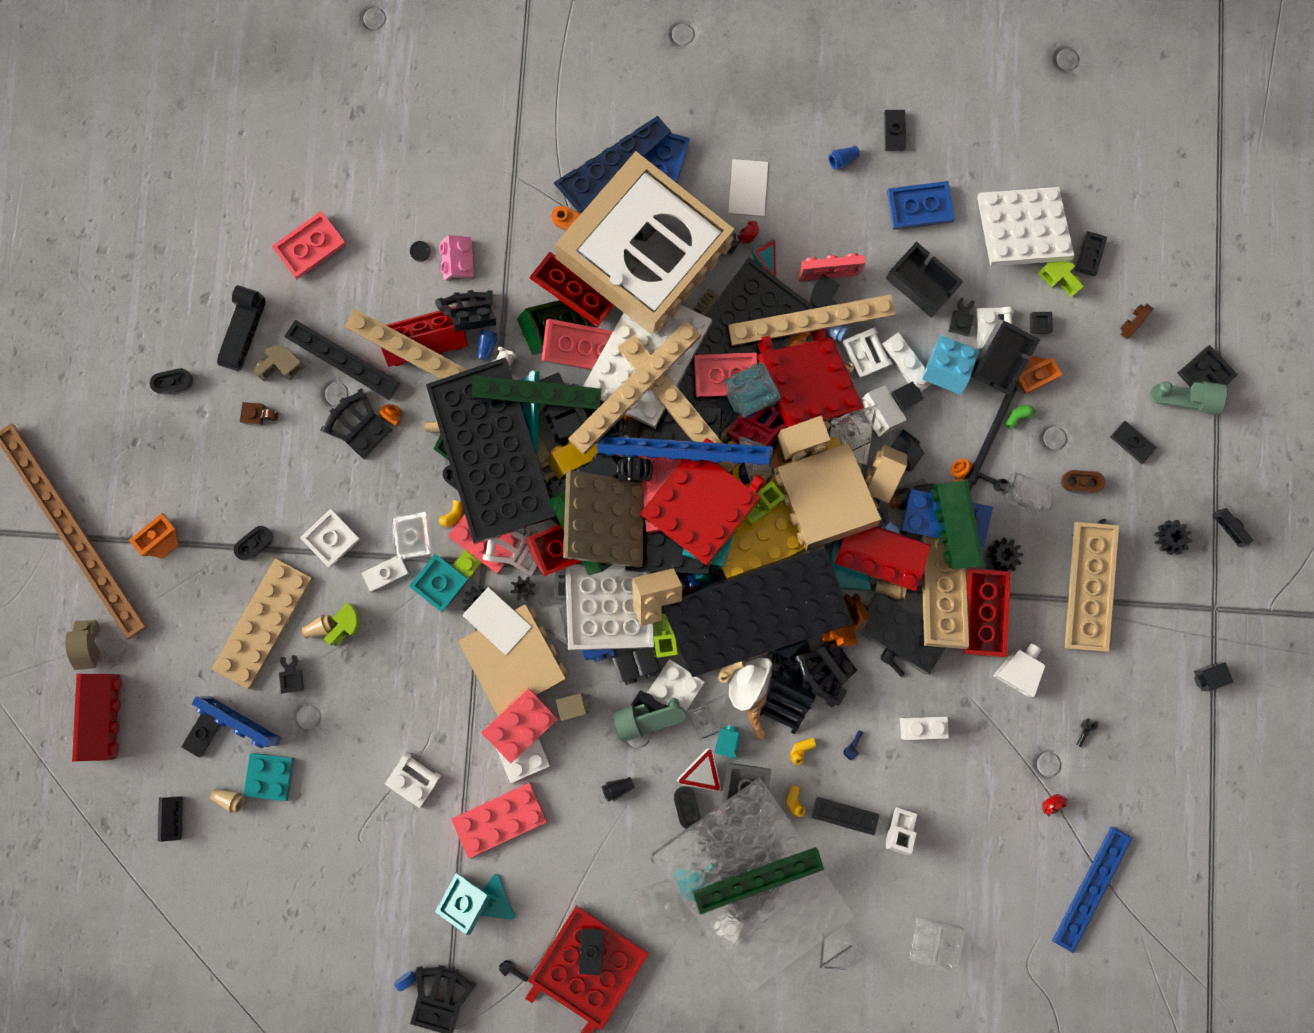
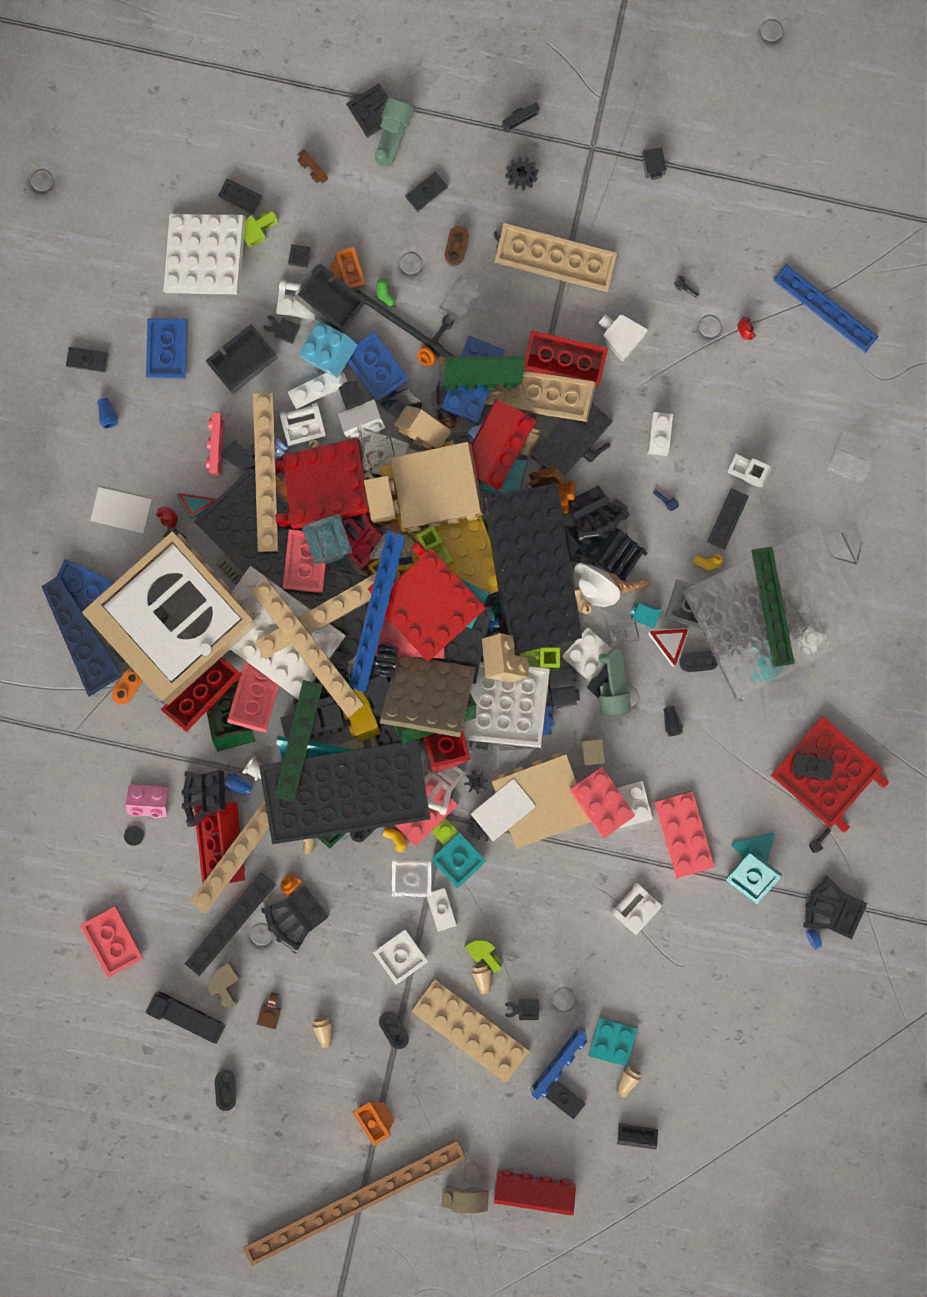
camera: 80 degrees left, 5 degrees up
yellow arm [790,738,816,765] -> none
black gear [986,537,1024,571] -> none
none -> tan cone [312,1016,332,1048]
none -> blue plate [348,332,409,403]

